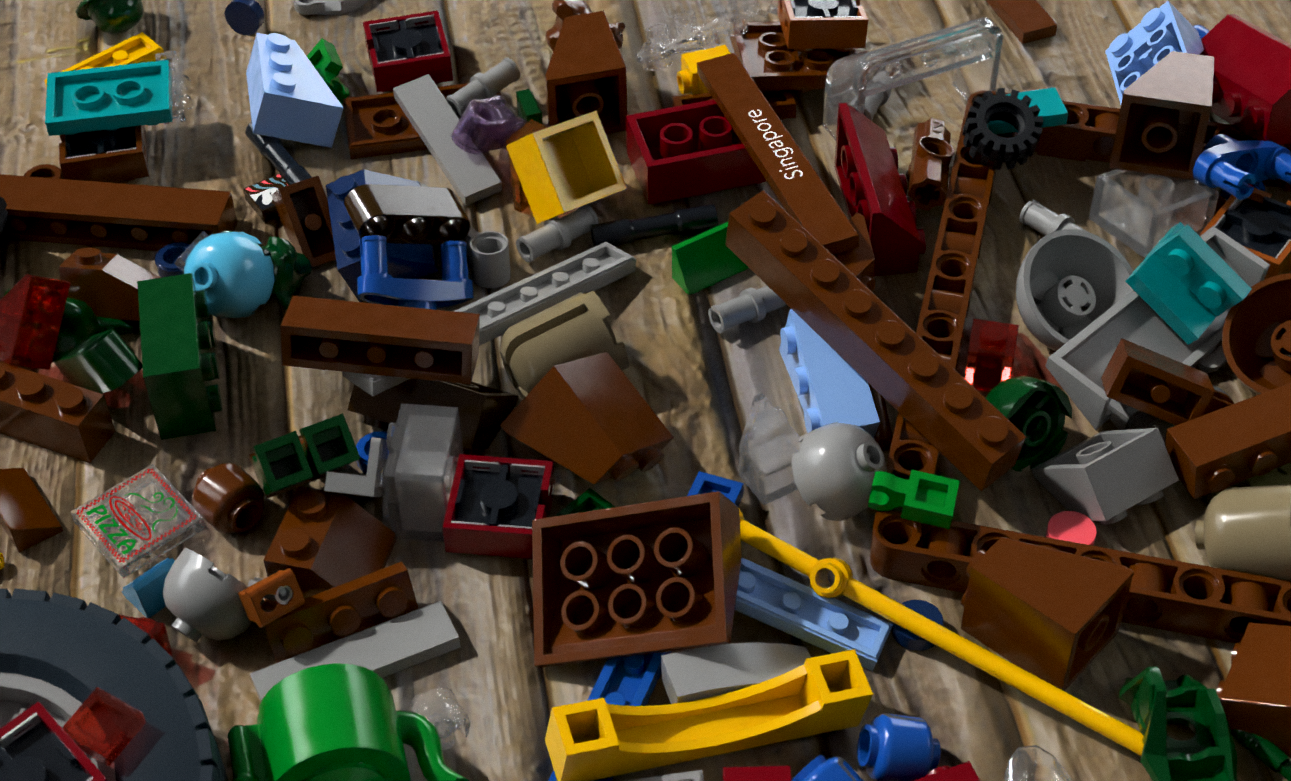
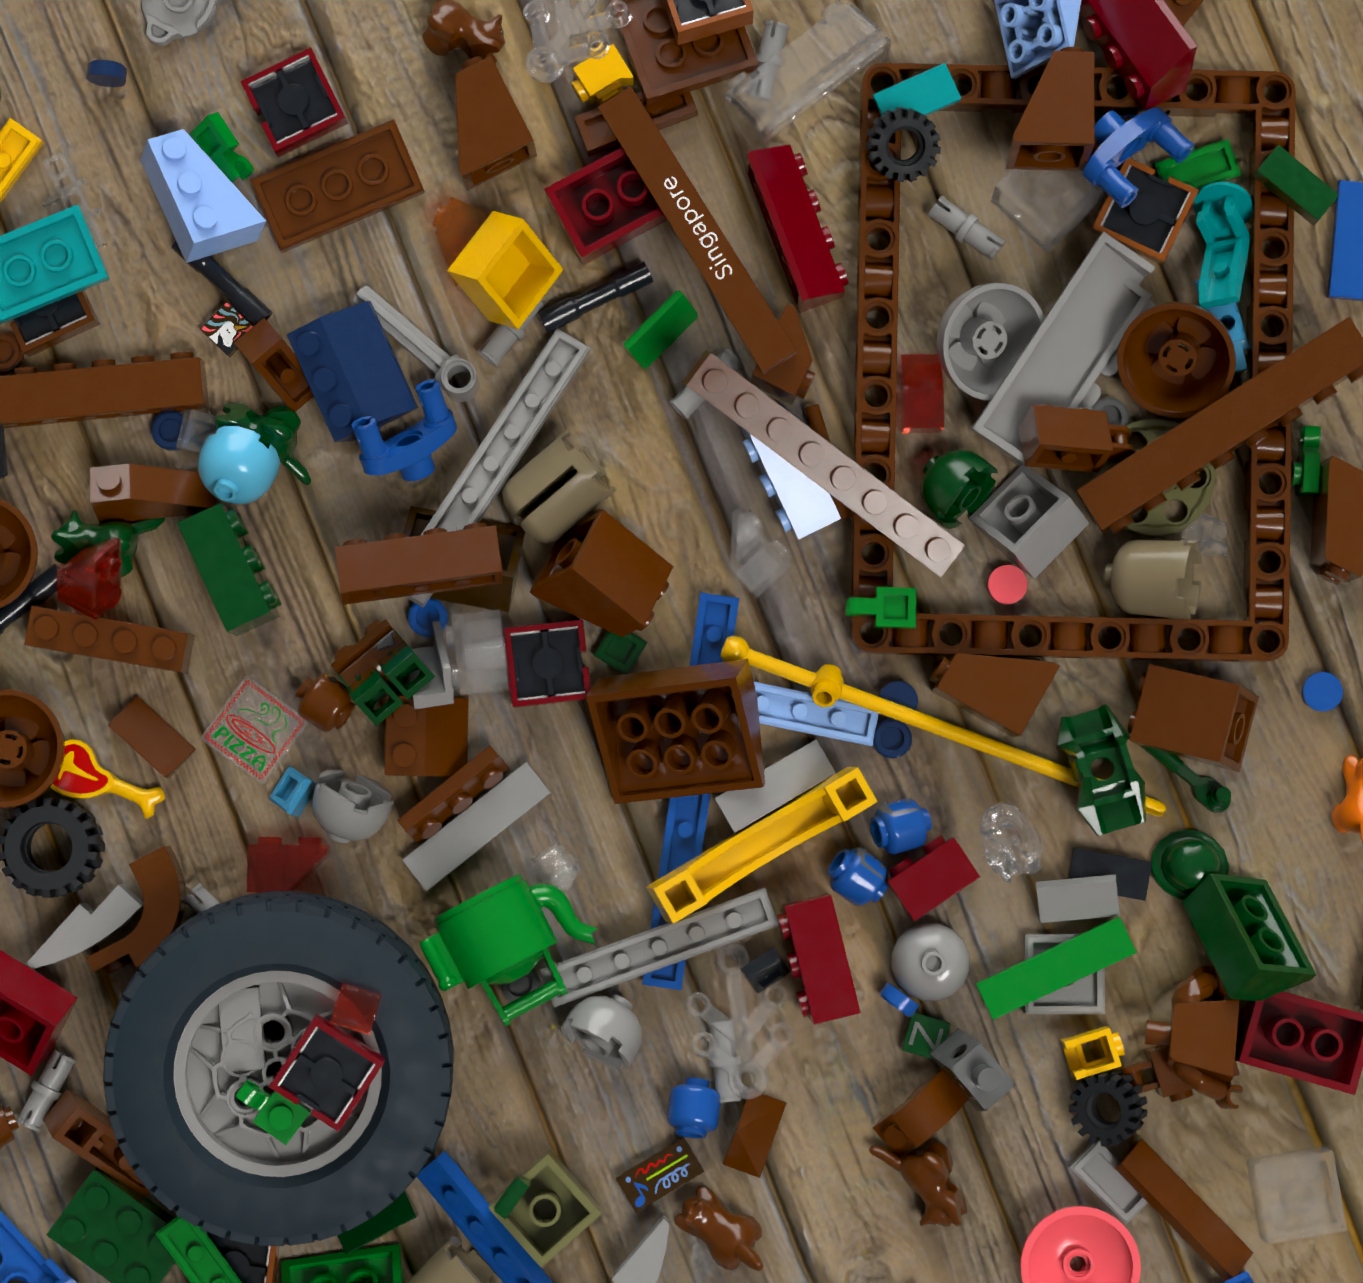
camera: 15 degrees left, 40 degrees up
dark green beam [54,329,142,394] -> none
dark orange piece [238,568,305,628] -> none
dark brown beam [344,184,471,245] -> none
light grey tile [393,74,502,206] -> none
light grey pin [446,57,521,119] -> none
clear purple piece [451,95,529,154] -> none
dark green tile [516,89,543,136] -> none
light grey cylinder [791,422,887,521] -> none
reddish brown piece [906,117,954,211] -> none
teal bracket [1125,222,1252,345] -> none
none -> dark blue tile [873,719,912,759]

